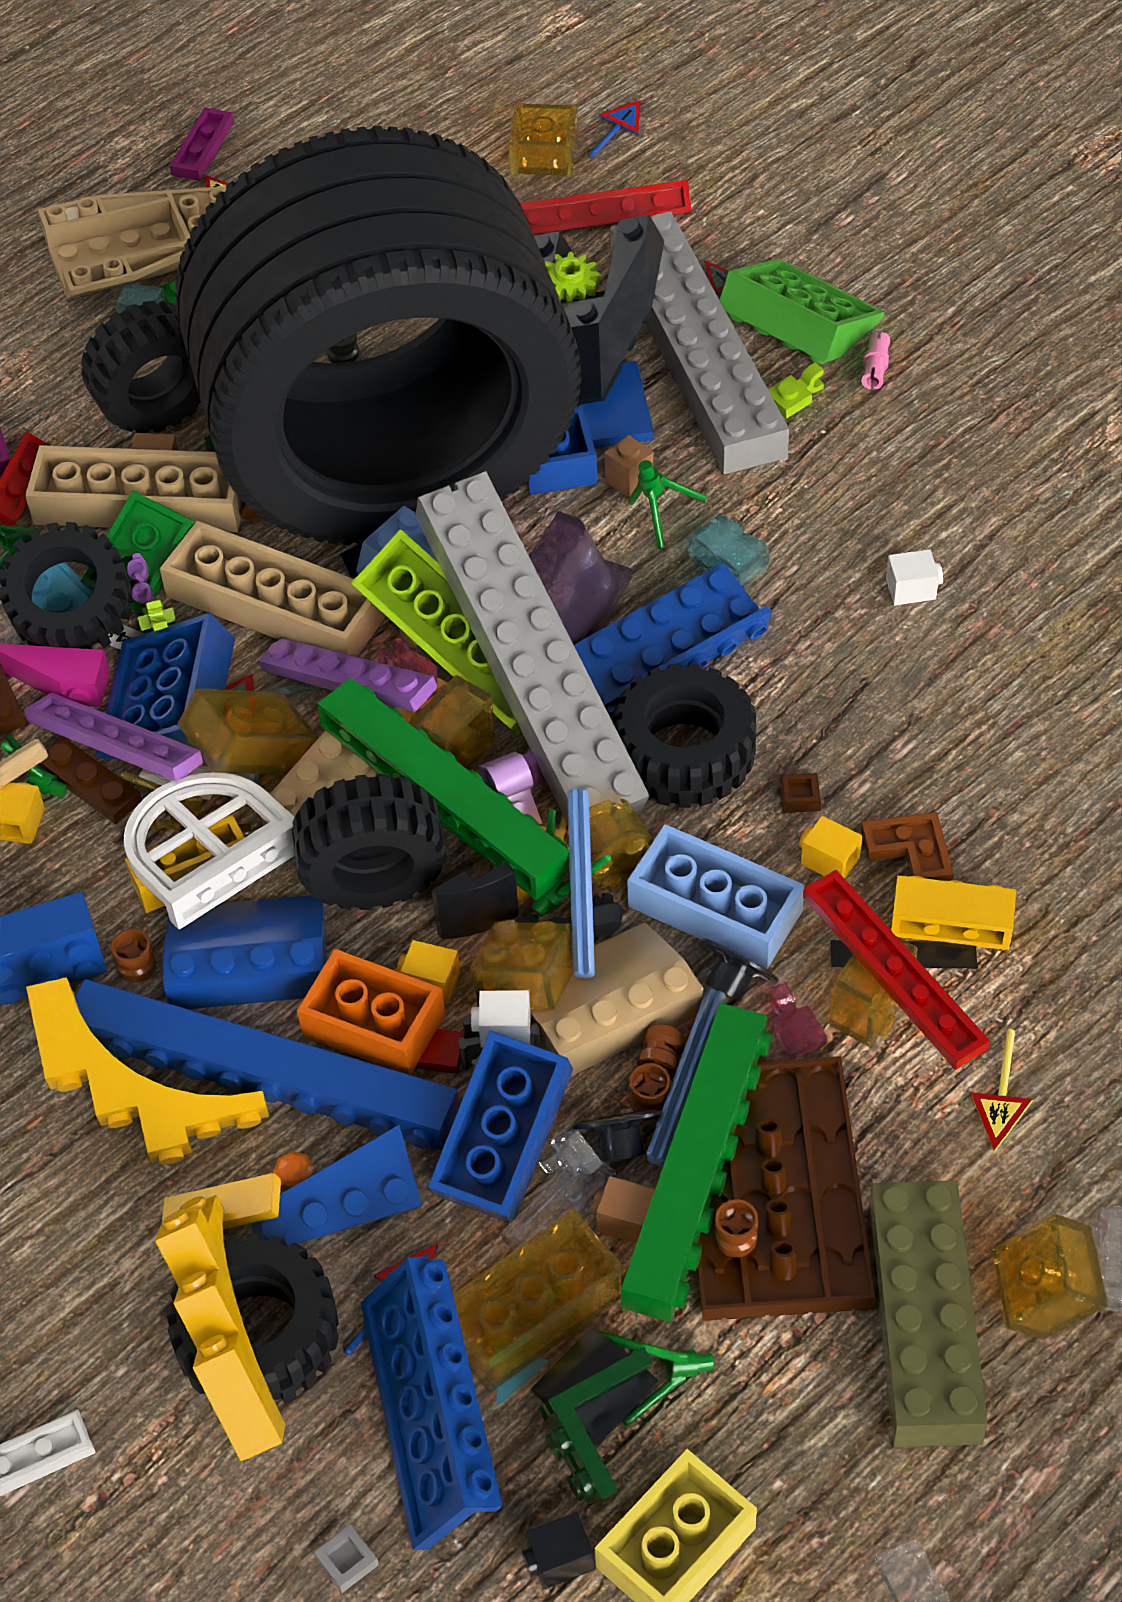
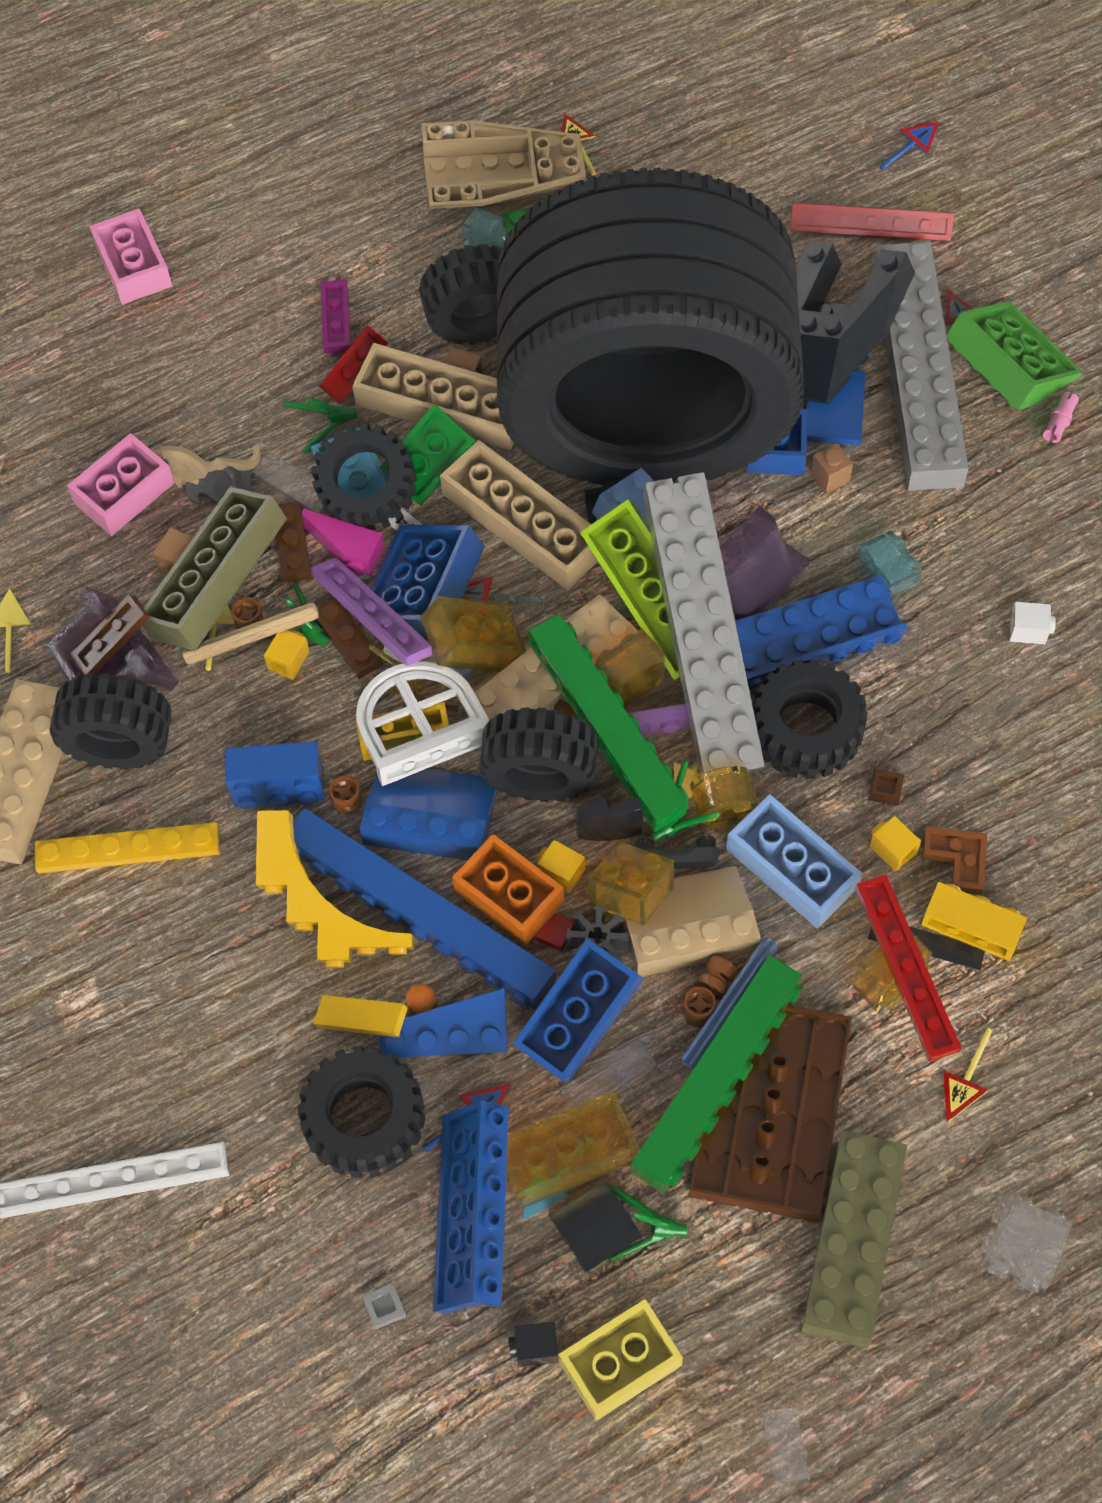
camera: 15 degrees right, 10 degrees up
medium lavender piece [127,553,154,607] -> none
lime plate [136,600,176,631] -> none
yellow arch [155,1195,286,1461] -> none
magenta plate [170,107,234,181] -> none
medium lavender plate [258,638,438,712] -> none
clear pink plate [378,637,438,700] -> none
white brick [471,990,531,1047] -> none
lavender plate [478,752,542,825] -> none
clear yellow brick [508,103,578,176] -> none
clear plate [538,1130,603,1176] -> none
dark green bracket [538,1347,653,1507] -> none
lime gear [545,252,600,303] -> none
medium blue axle [567,789,595,979] -> none
black wheel [572,1109,662,1162] -> none
medium nougat brick [591,1176,655,1243] -> none
green plant [628,460,707,549] -> none
black wheel [701,938,779,1002] -> none
dark orange wheel [715,1199,758,1257] -> none
lime plate [768,362,824,419] -> none
clear pink plate [769,982,828,1060] -> none
clear yellow brick [992,1214,1108,1340] -> none

